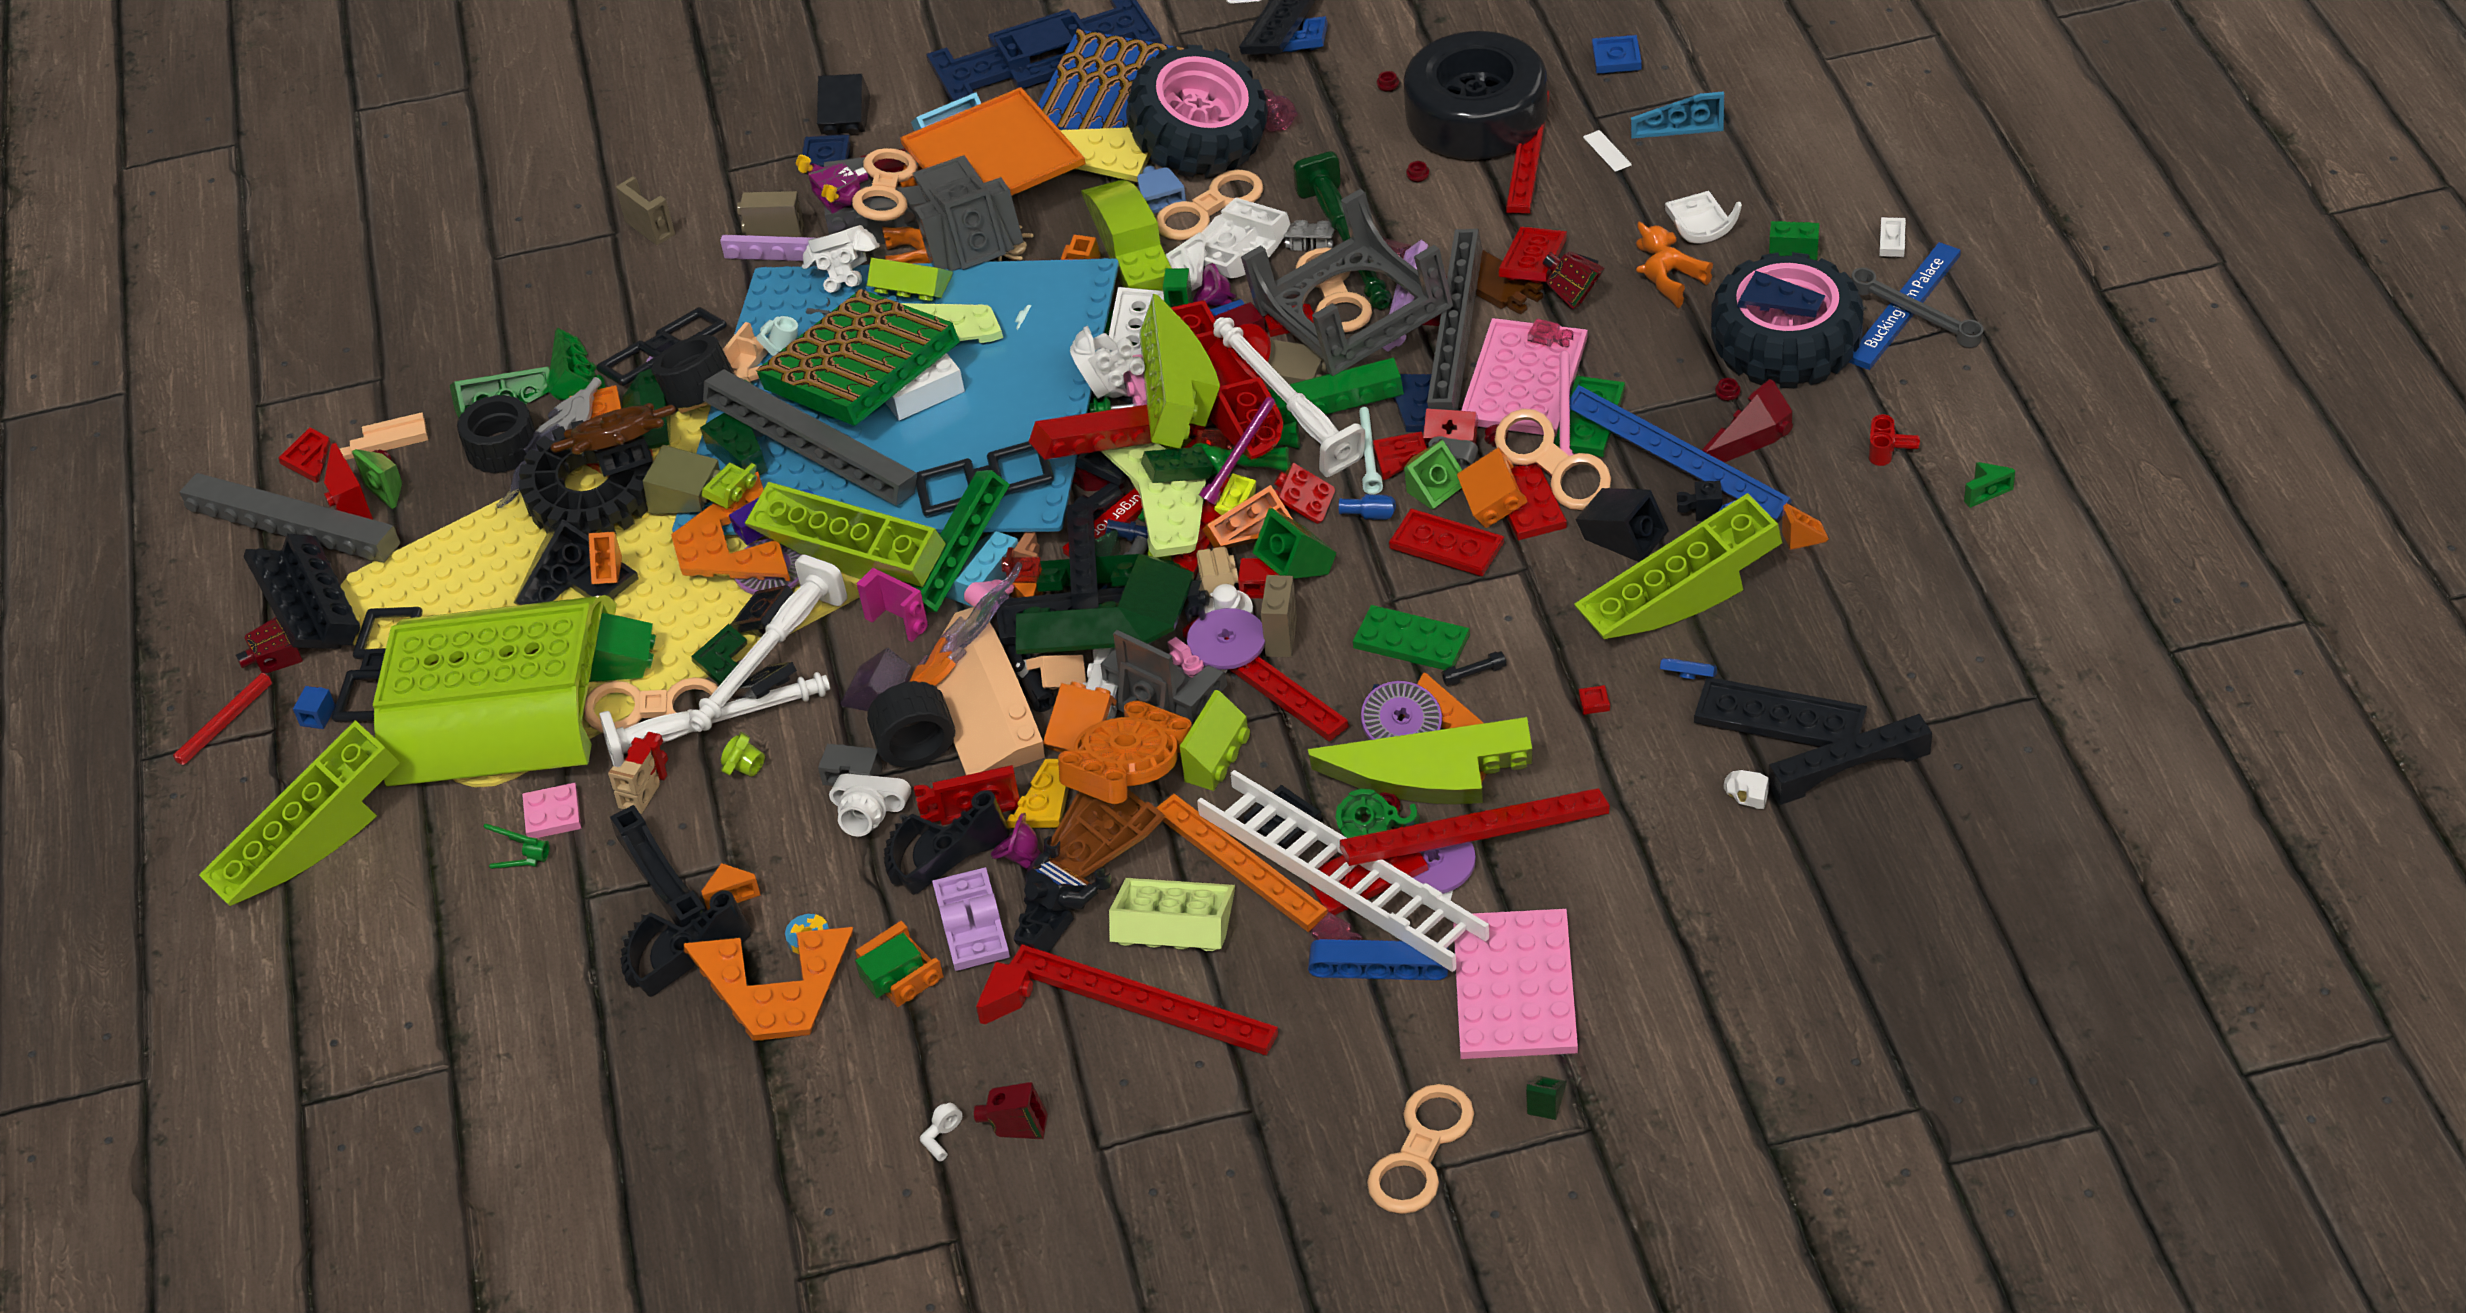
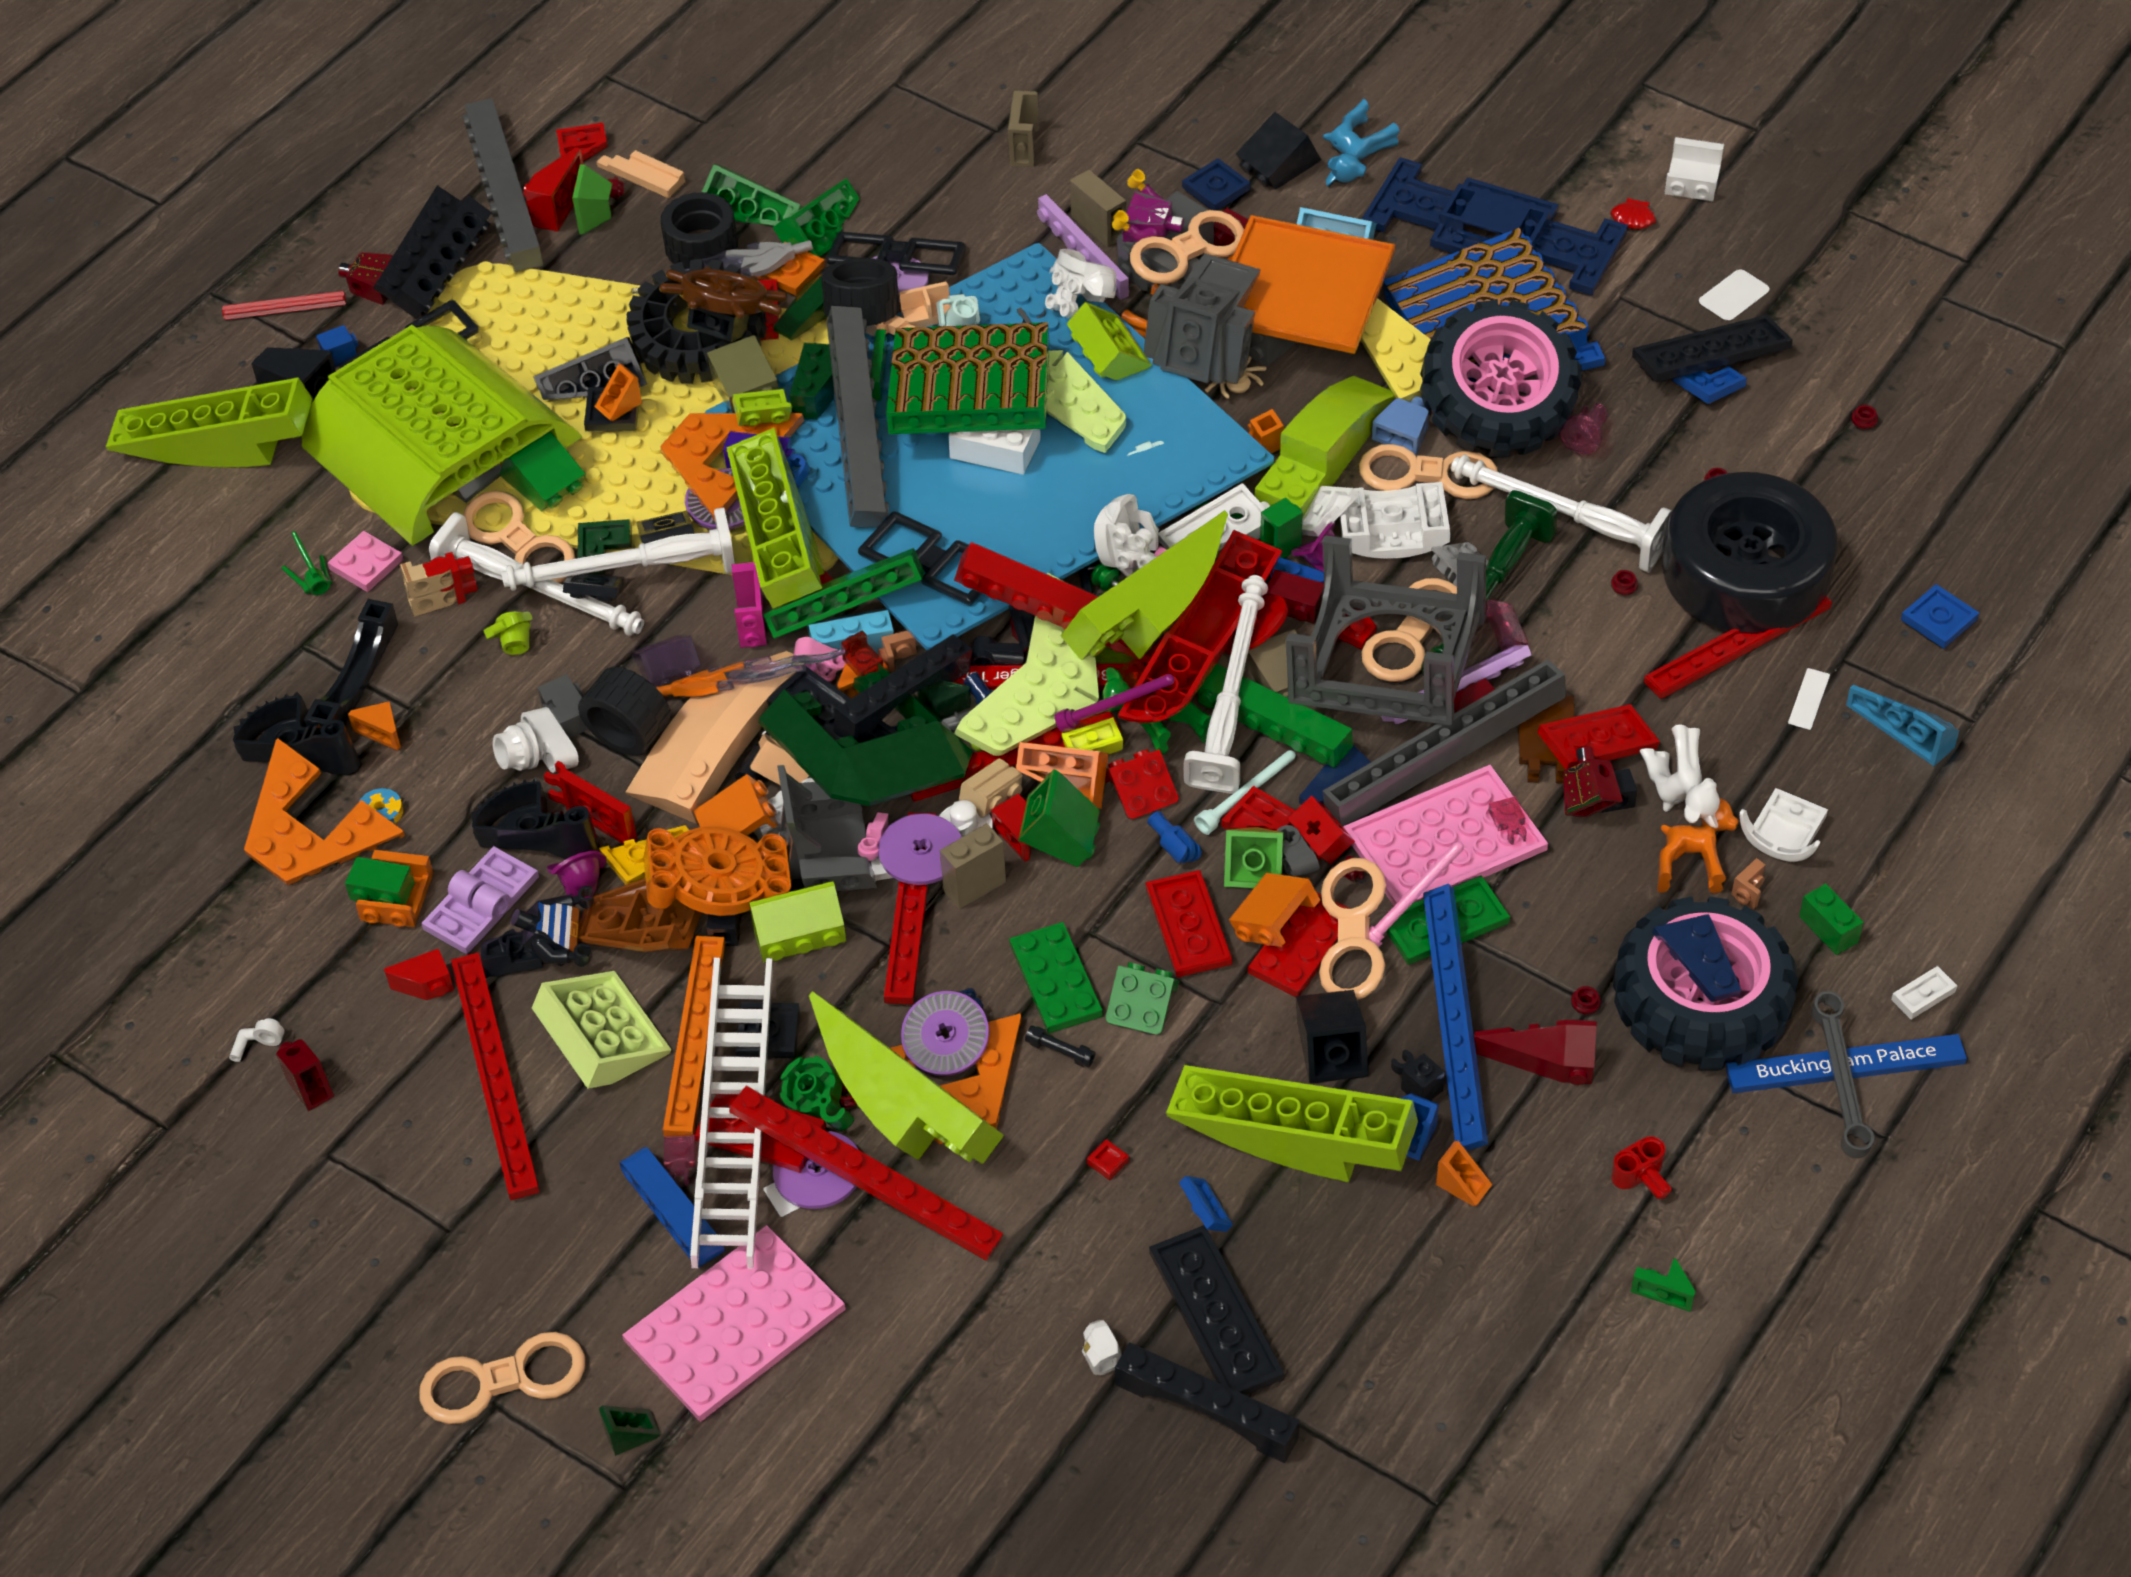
camera: 45 degrees right, 5 degrees up
dark green piece [1141,447,1213,483] -> none
black plate [1184,580,1210,621] -> none
none -> black slope [251,347,336,404]
none -> black brick [707,913,741,946]
none -> bracket [1106,962,1179,1035]
none -> dark azure animal [1323,99,1400,187]
none -> white piece [1451,454,1672,573]
none -> white animal [1640,725,1720,828]
none -> nougat bracket [1731,858,1766,910]

